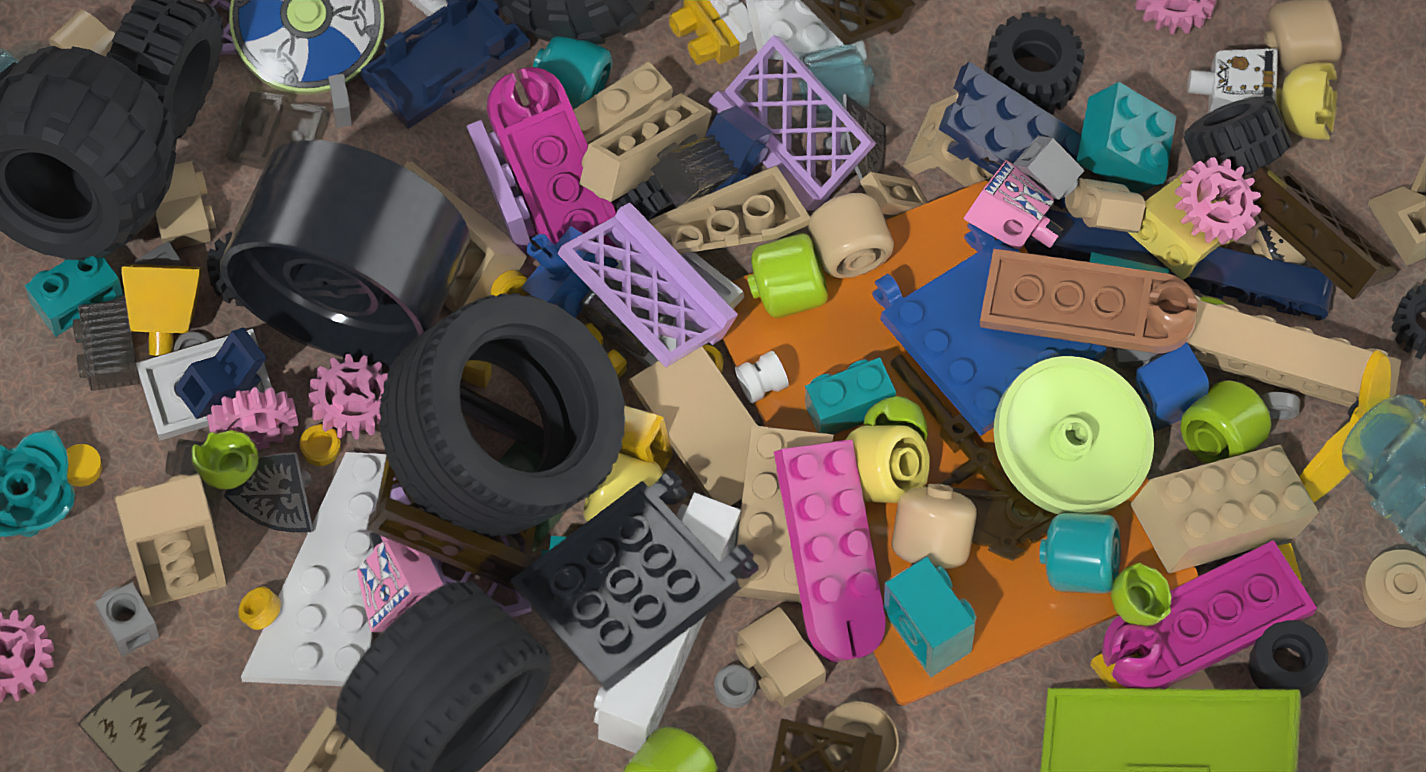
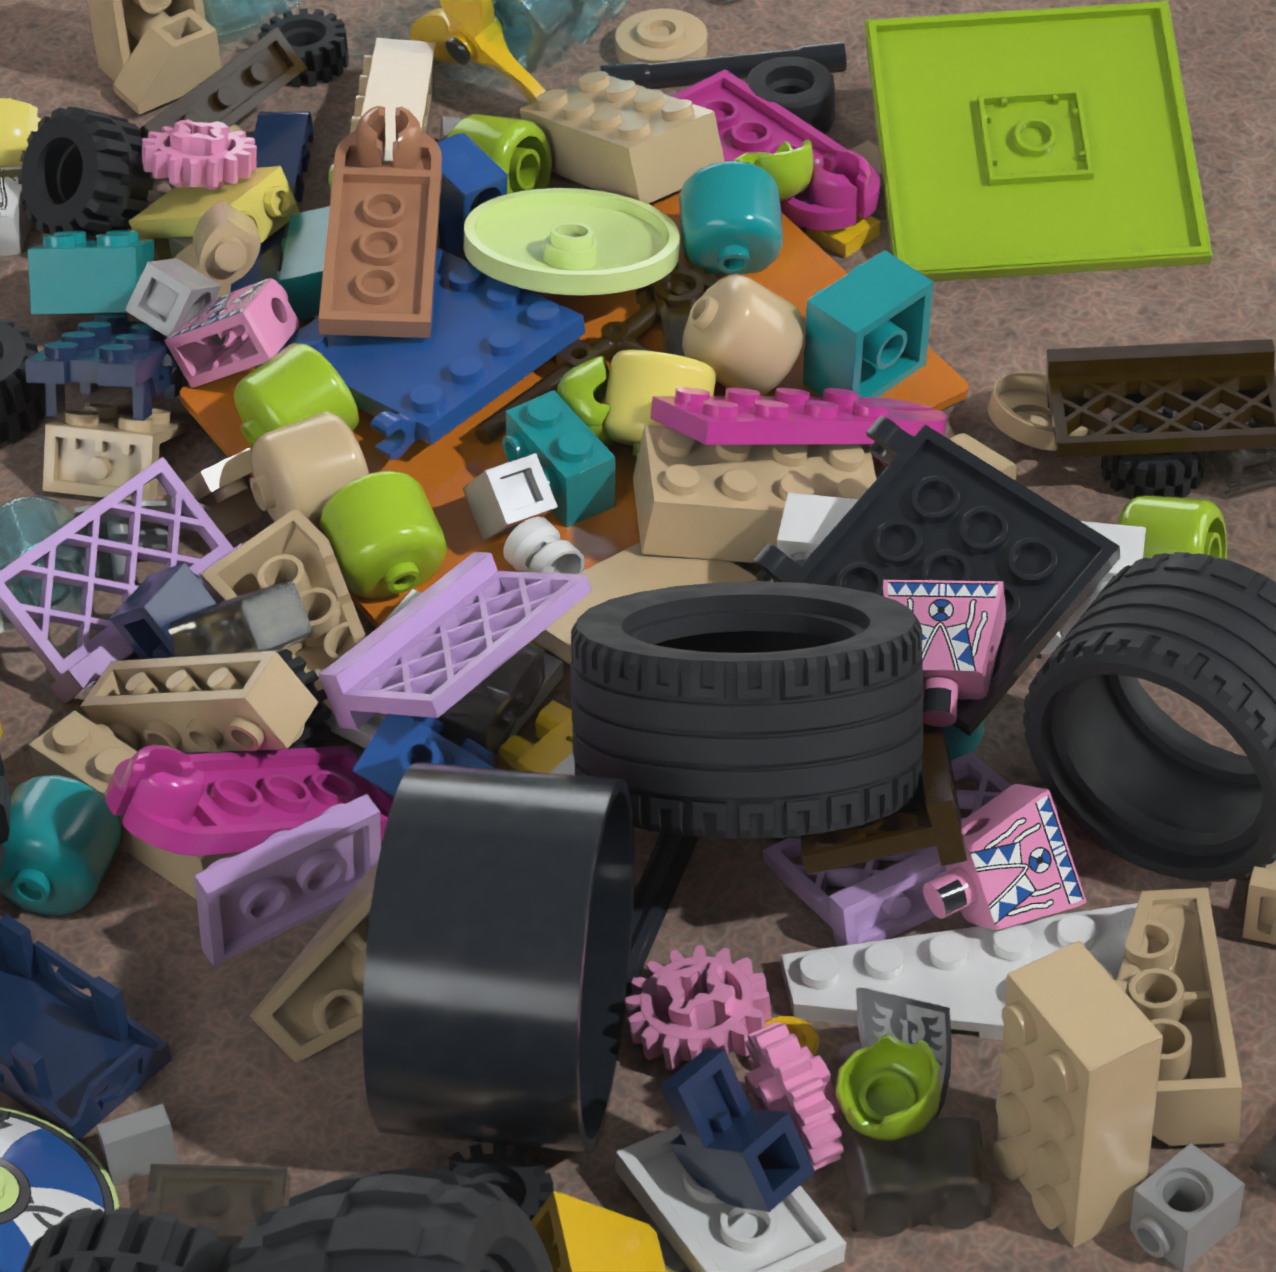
camera: 95 degrees left, 20 degrees down
none -> lime head [234,343,359,448]
none -> brick [462,453,558,541]
none -> black piece [600,41,847,89]
none -> torso [883,580,1006,727]
none -> tan wedge [1114,887,1242,1146]

